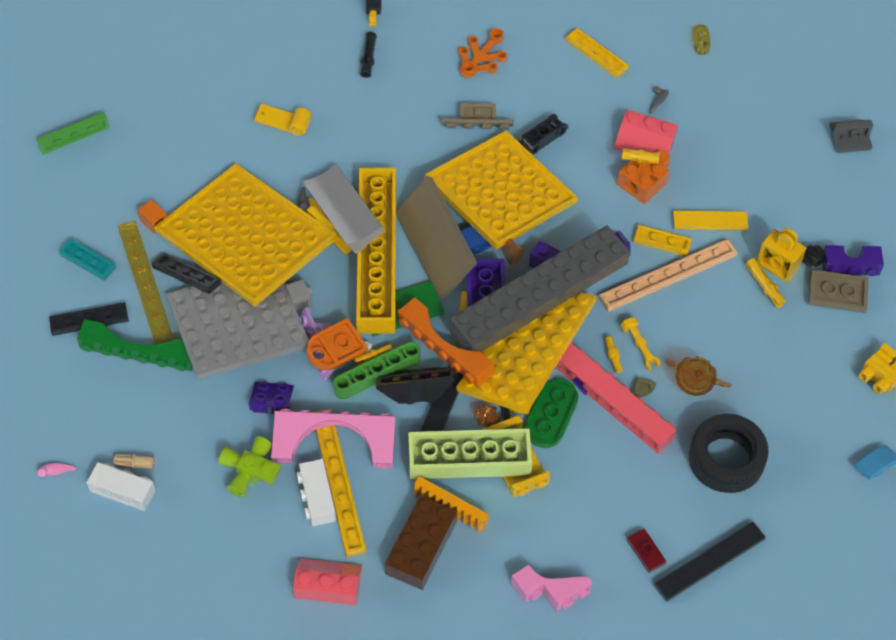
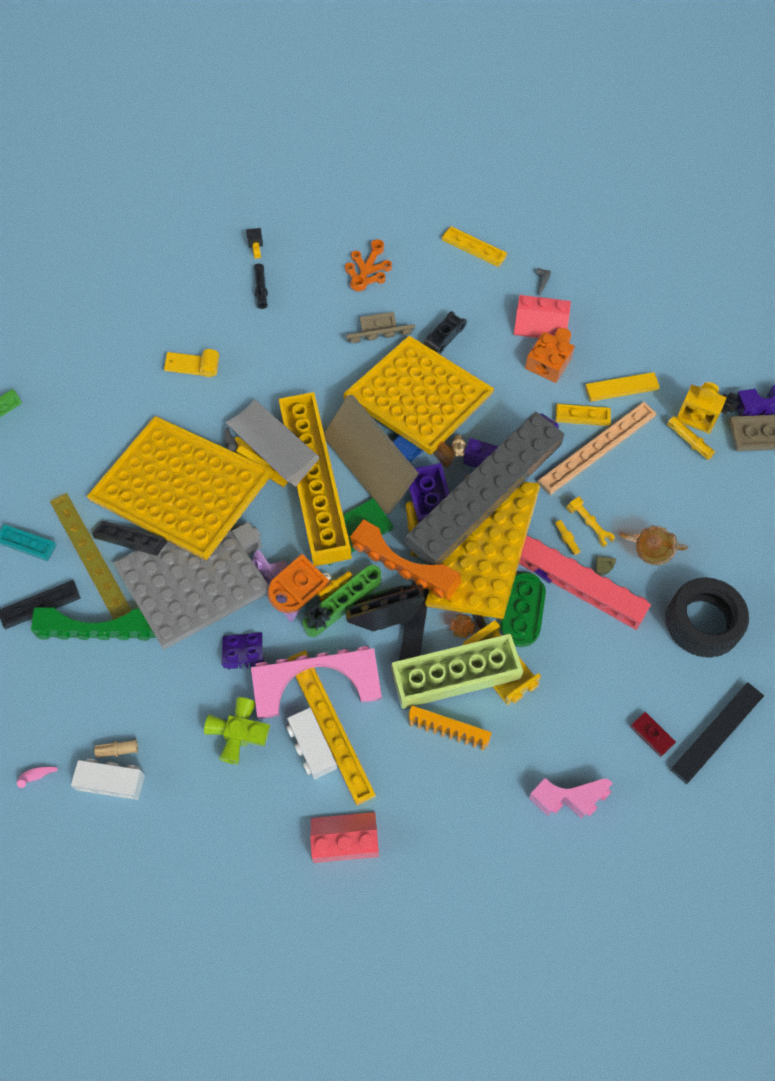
camera: 10 degrees left, 5 degrees up
orange brick [137,199,167,233] -> none
reddish brown brick [385,495,458,590] -> none
yellow pin [621,148,659,165] -> none
clear yellow beam [692,24,711,55] -> none
dark grey bracket [829,120,873,153] -> none
none -> black gear [304,604,330,631]
none -> tan axle [451,435,466,457]

